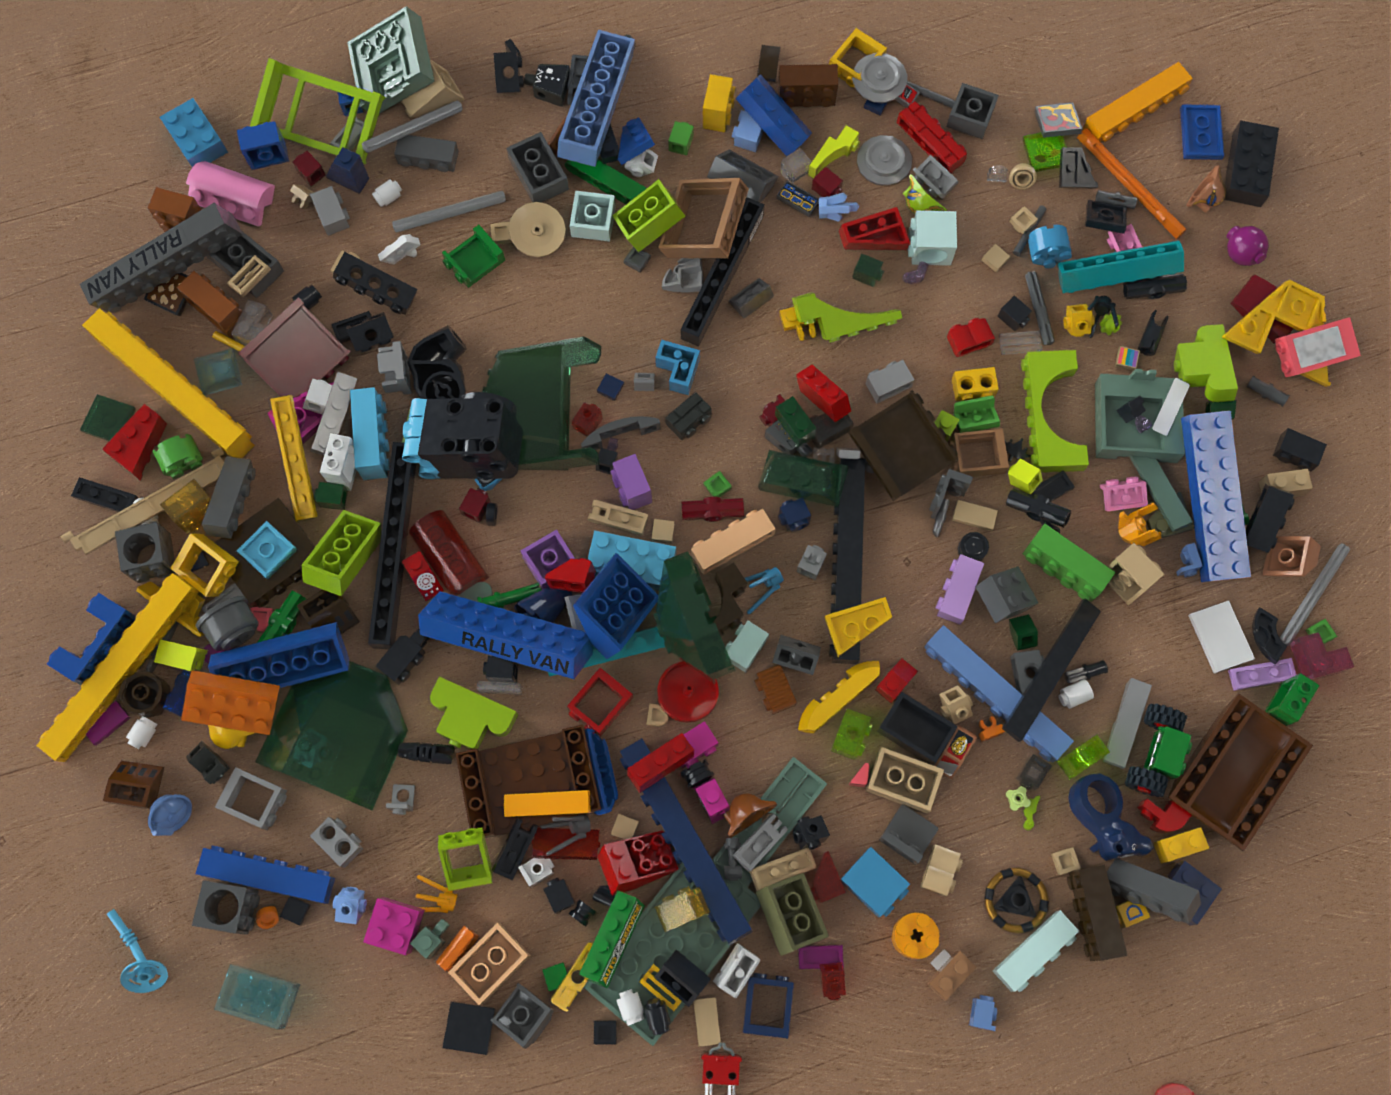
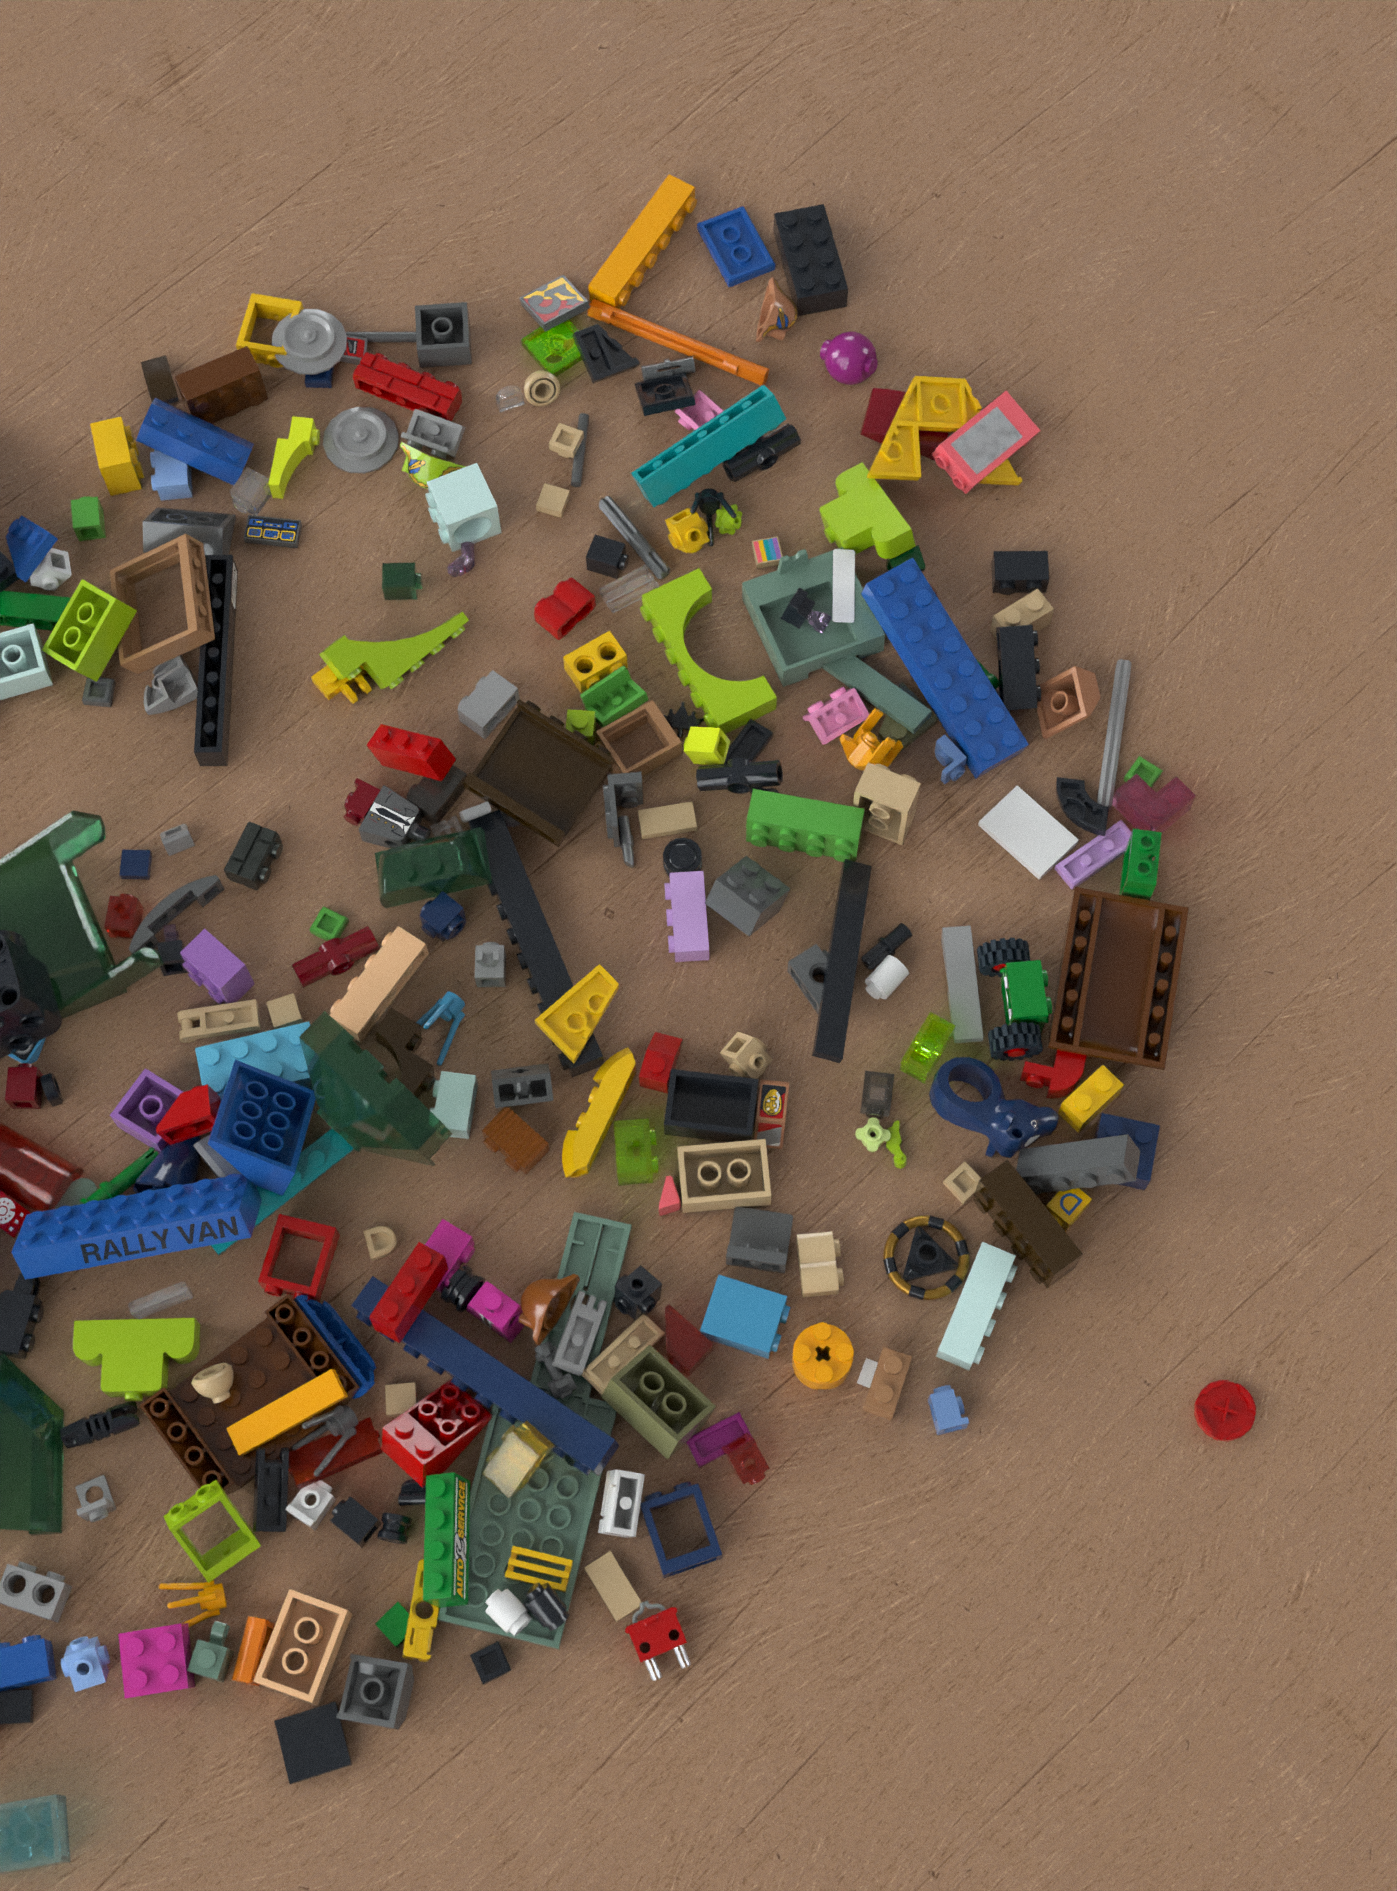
camera: 25 degrees left, 5 degrees down
black brick [483,656,519,686] -> none
black brick [654,949,711,1007] -> none
dark azure brick [655,340,700,396] -> none
red piece [657,661,719,723] -> none
flat silver slope [729,278,774,318] -> none
dark green brick [775,396,817,447] -> none
dark red brick [811,166,843,197] -> none
light blue rock [819,192,859,222] -> none
red wedge [838,207,910,250] -> none
medium blue brick [924,625,1074,763] -> none
orange tile [978,716,1005,742] -> none
dark green brick [1009,614,1038,651] -> none
dark azure brick [1028,225,1072,269] -> none
black piece [1138,309,1169,356] -> none
dark grey pin [1246,376,1290,407] -> none
none -> tan brick [191,1363,234,1403]

